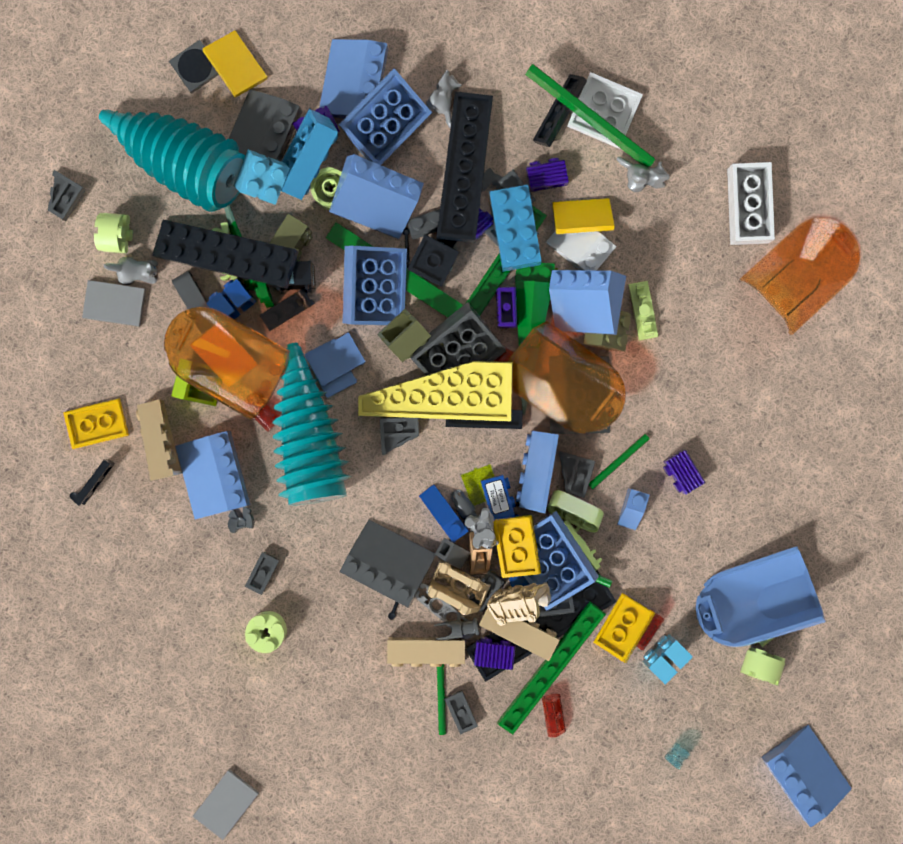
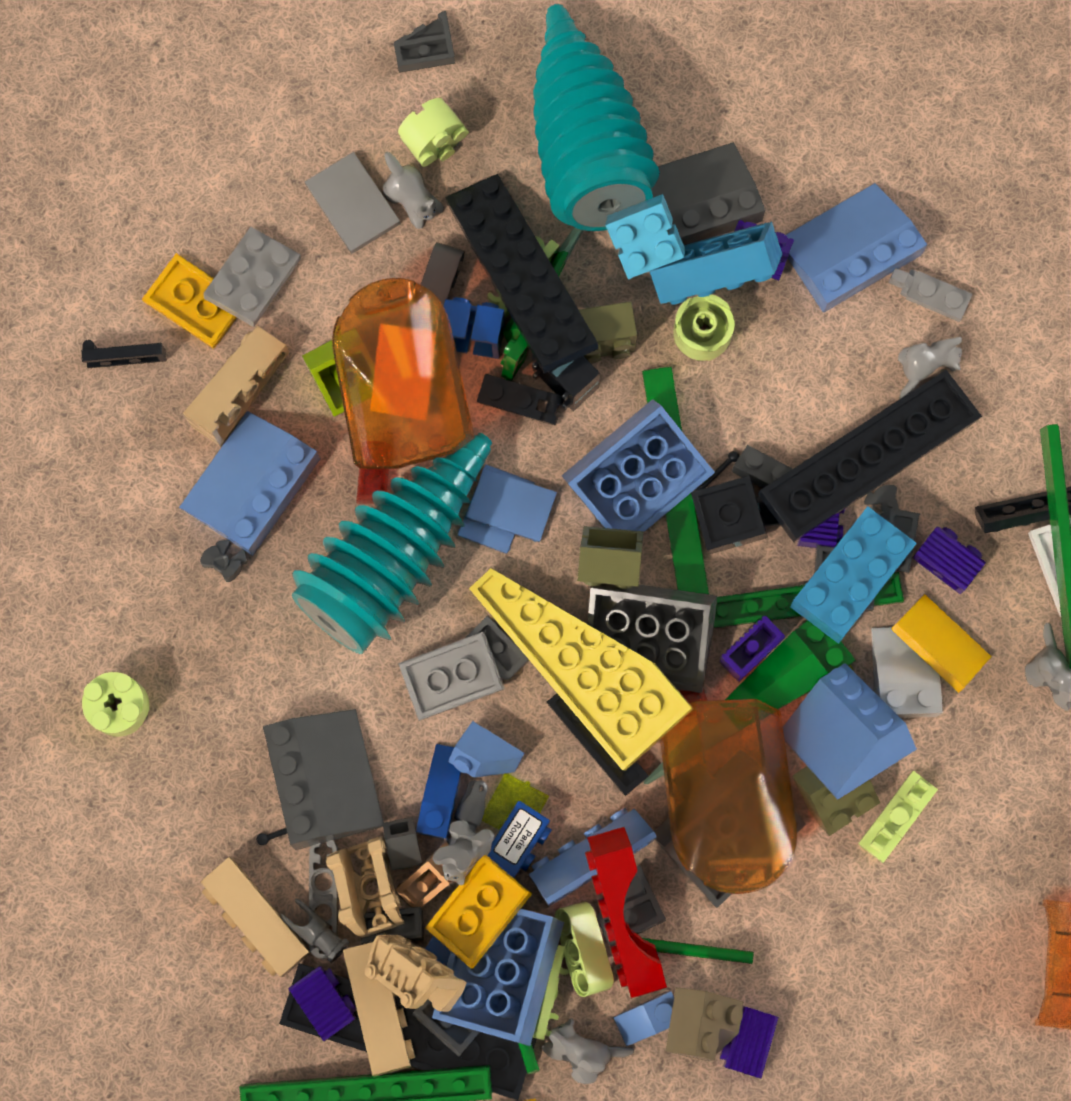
camera: 50 degrees right, 10 degrees down
black tile [169,39,219,94] -> none
yellow tile [203,30,267,98] -> none
dark grey plate [245,552,280,595] -> none
medium blue slope [329,154,424,239] -> none
medium blue slope [339,68,432,165] -> none
green bar [437,664,446,735] -> none
dark grey plate [445,690,478,735] -> none
none -> light grey plate [203,227,301,327]
none -> light grey tile [398,632,505,721]
none -> medium blue slope [448,721,524,778]
none -> light grey animal [542,1018,634,1084]
none -> red arch [585,827,667,998]
none -> dark tan slope [666,987,744,1062]
none -> light grey hinge [889,268,972,322]

